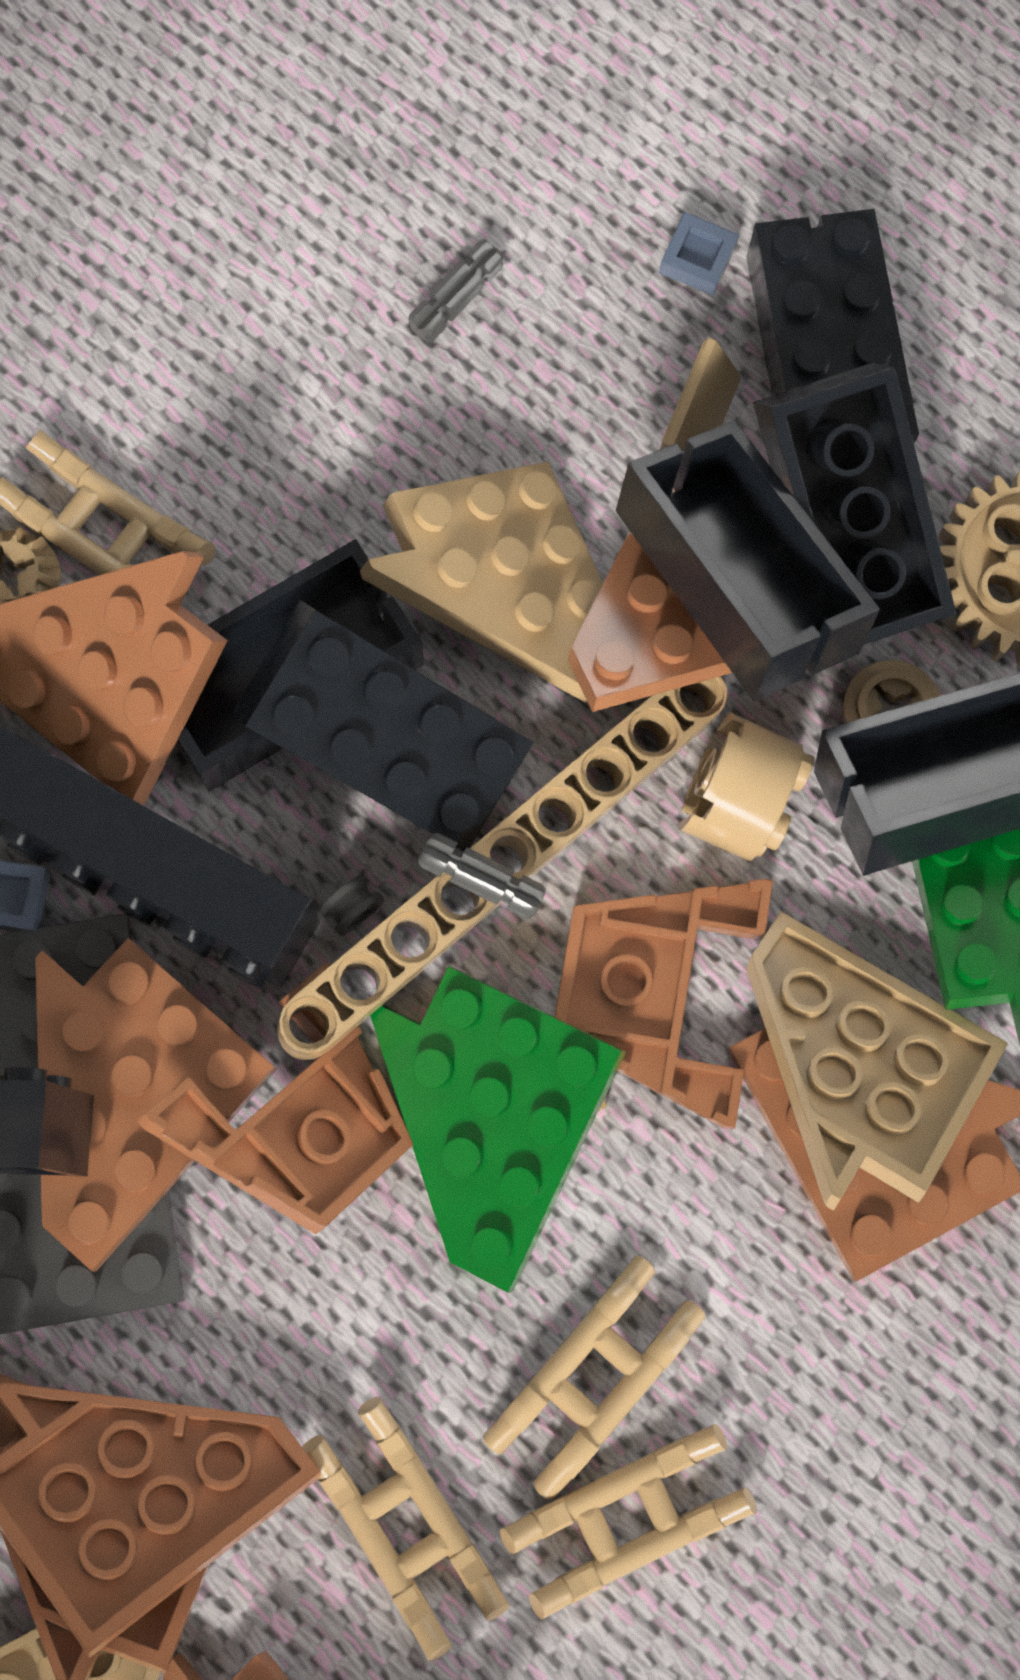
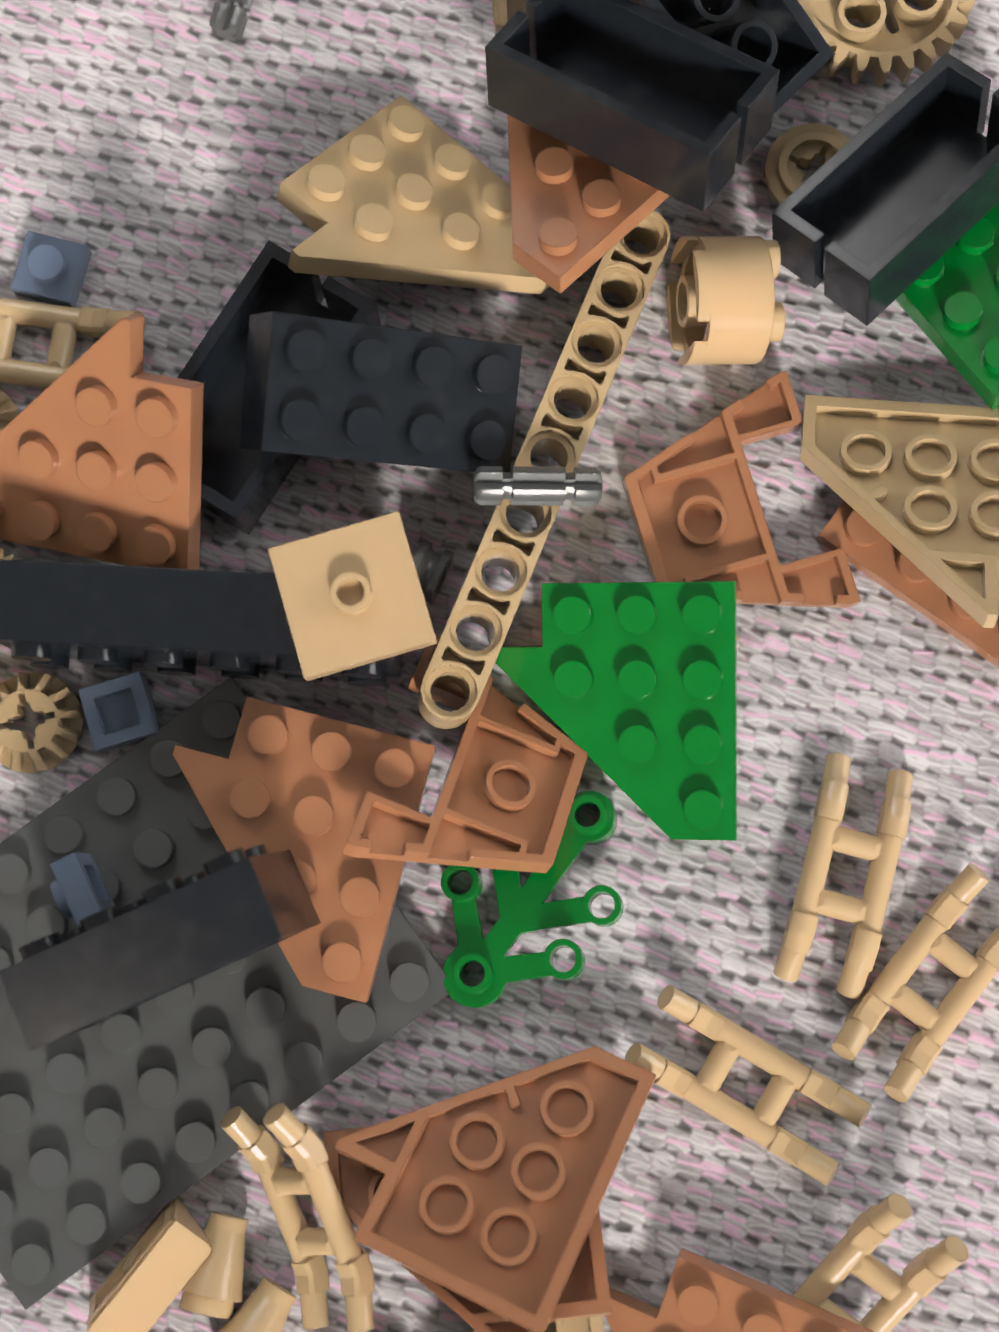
camera: 20 degrees left, 5 degrees up
none -> sand blue plate [10,231,92,307]
none -> tan plate [268,511,437,681]
none -> green plant [441,791,624,1008]

